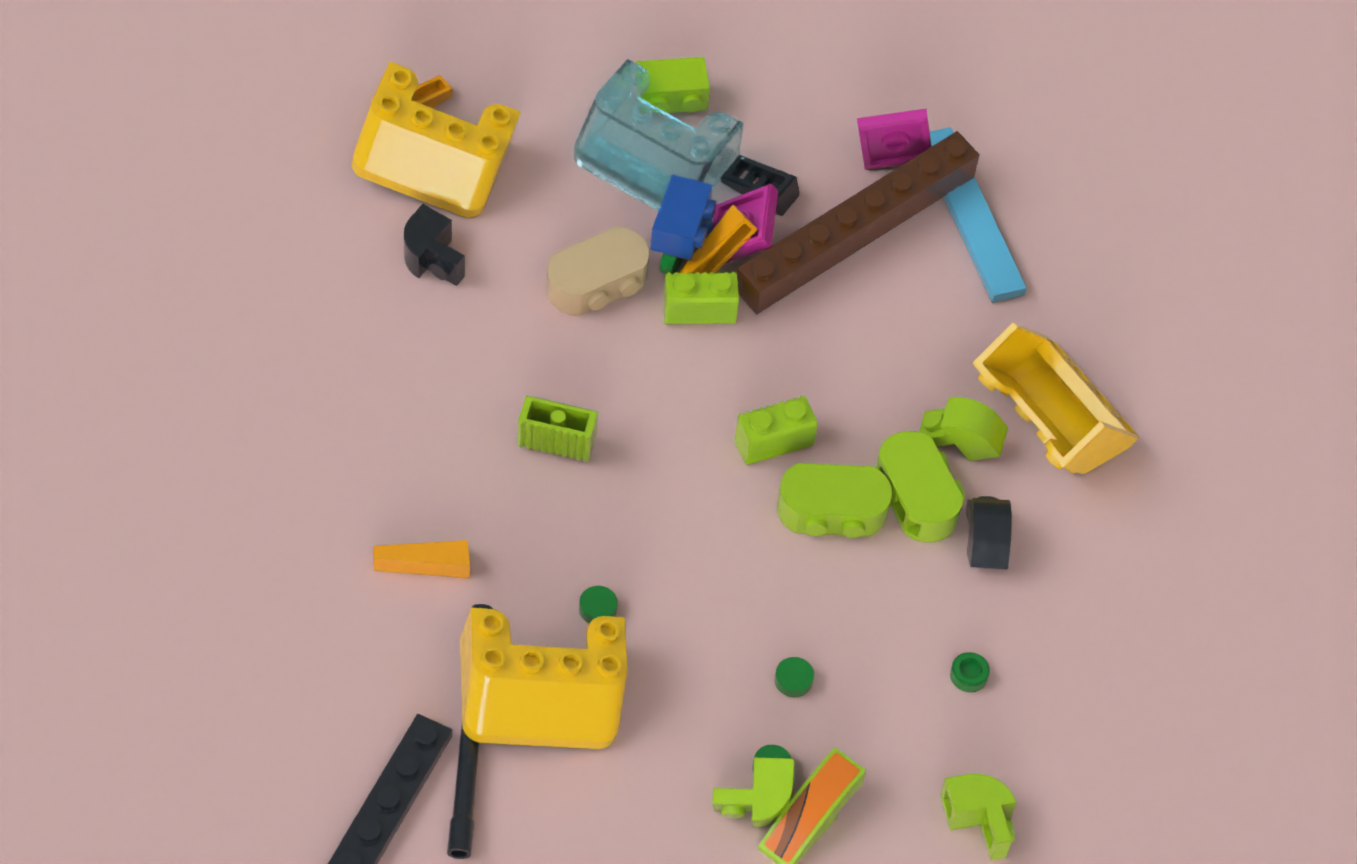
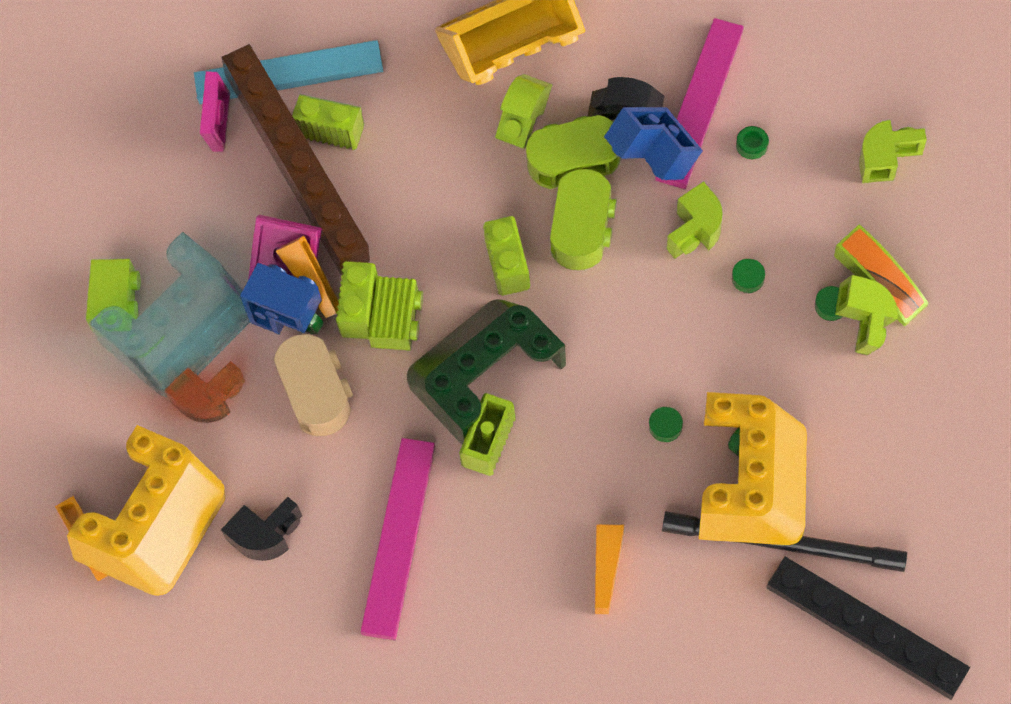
camera: 70 degrees left, 10 degrees up
black slope [720,155,800,216] -> none
none -> clear orange brick [164,361,245,423]
none -> lime brick [292,94,364,150]
none -> dark pink tile [360,438,435,641]
none -> lime brick [369,276,423,351]
none -> dark green windscreen [407,299,566,444]
none -> blue brick [604,107,703,180]
none -> dark pink tile [655,18,744,190]
none -> lime brick [667,181,723,259]

